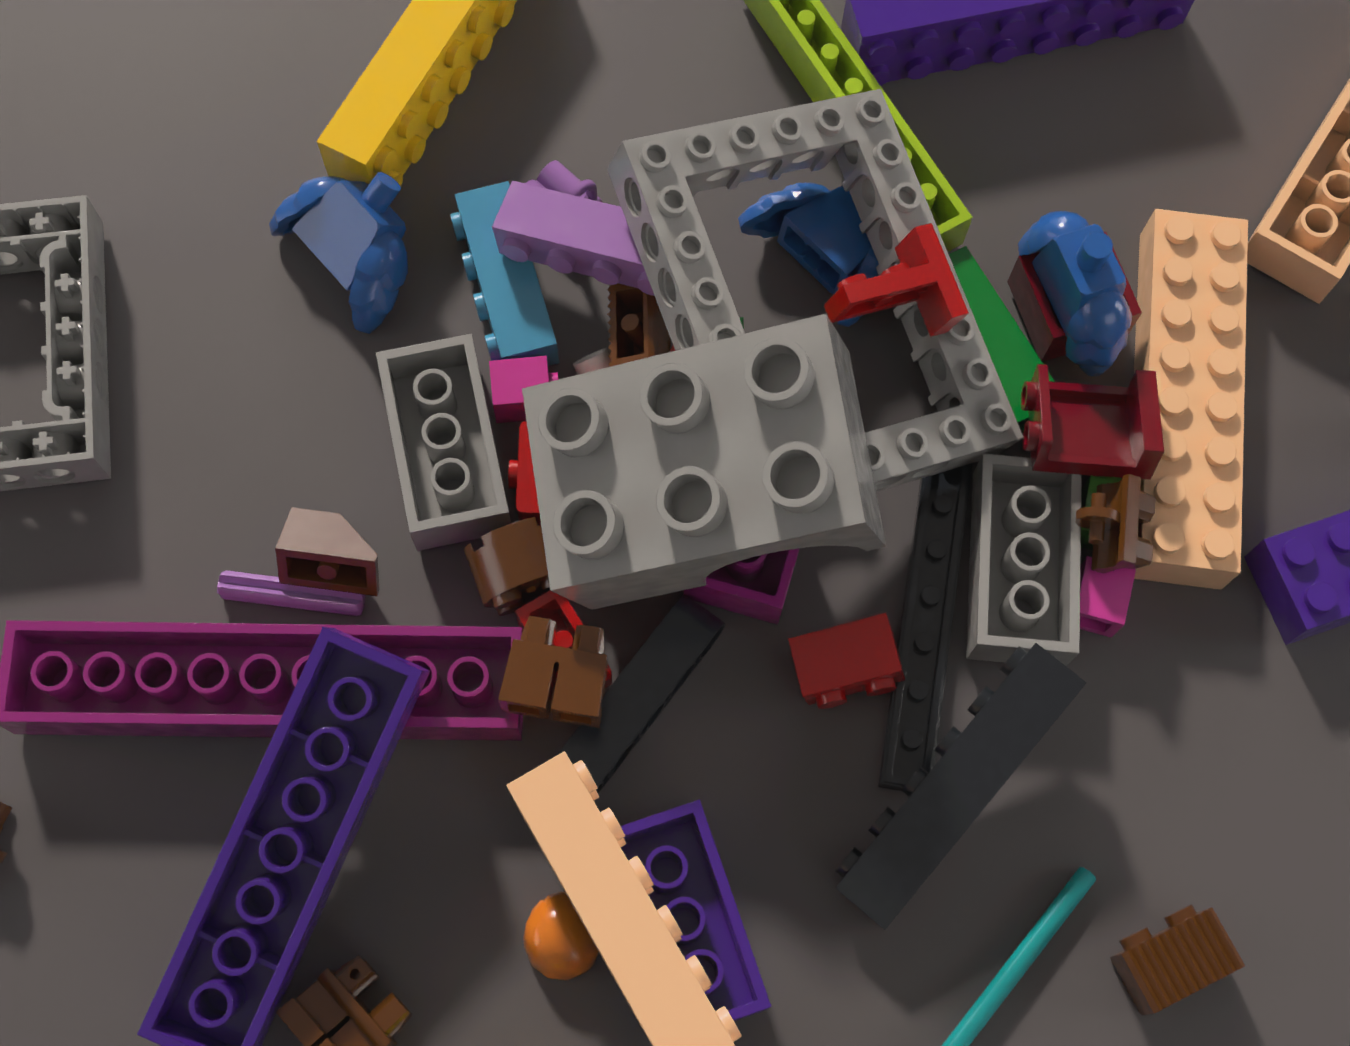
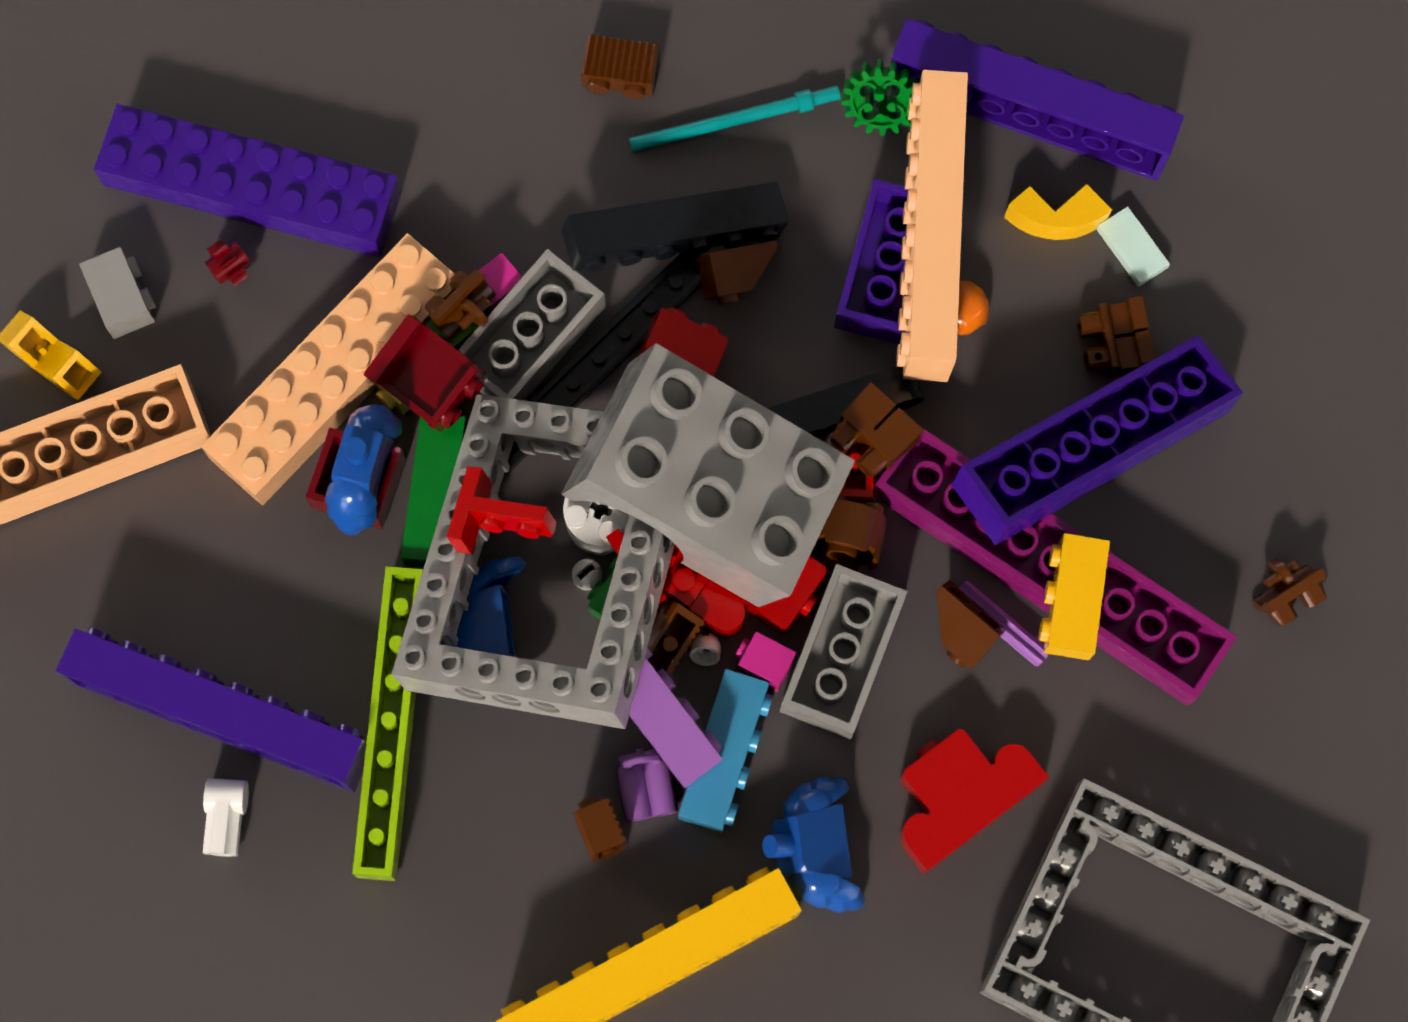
camera: 145 degrees left, 5 degrees up
none -> reddish brown brick [573,795,627,863]
none -> reddish brown slope [696,240,778,305]
none -> red brick [900,729,1050,874]
none -> yellow brick [1038,533,1110,660]

